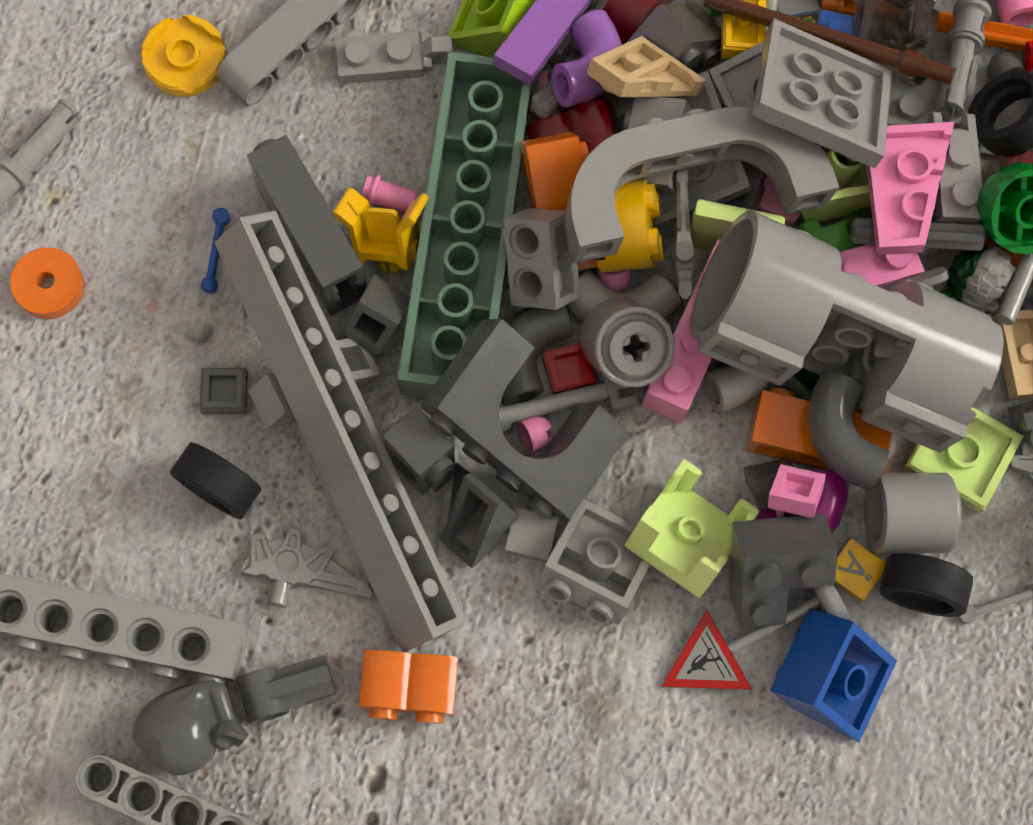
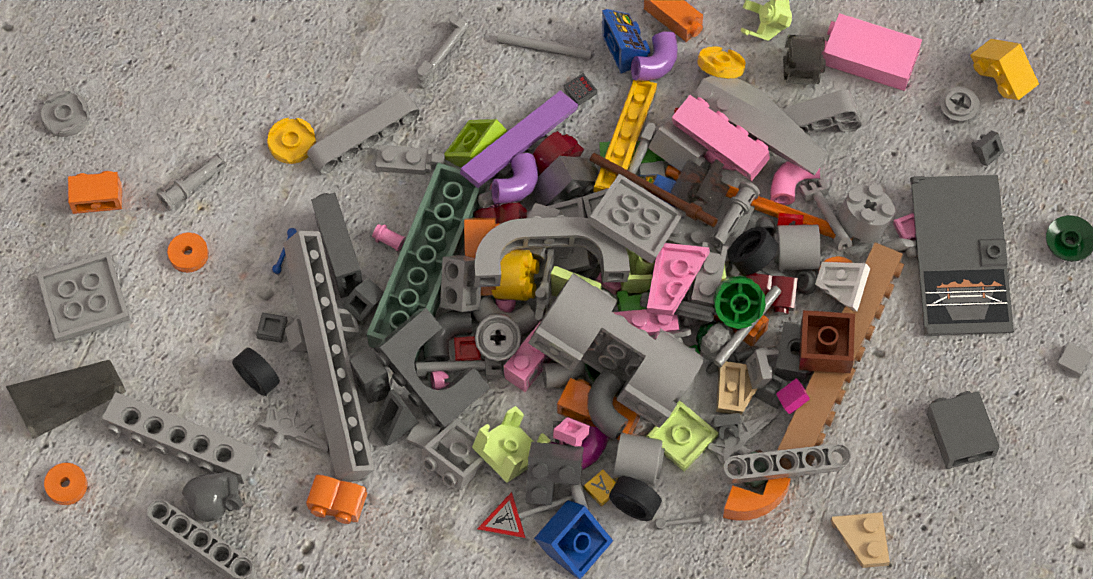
camera: 20 degrees right, 10 degrees down
dark grey piece [236,655,336,725] -> none
yellow piece [332,188,429,273] -> none
tan wing [586,36,706,97] -> none

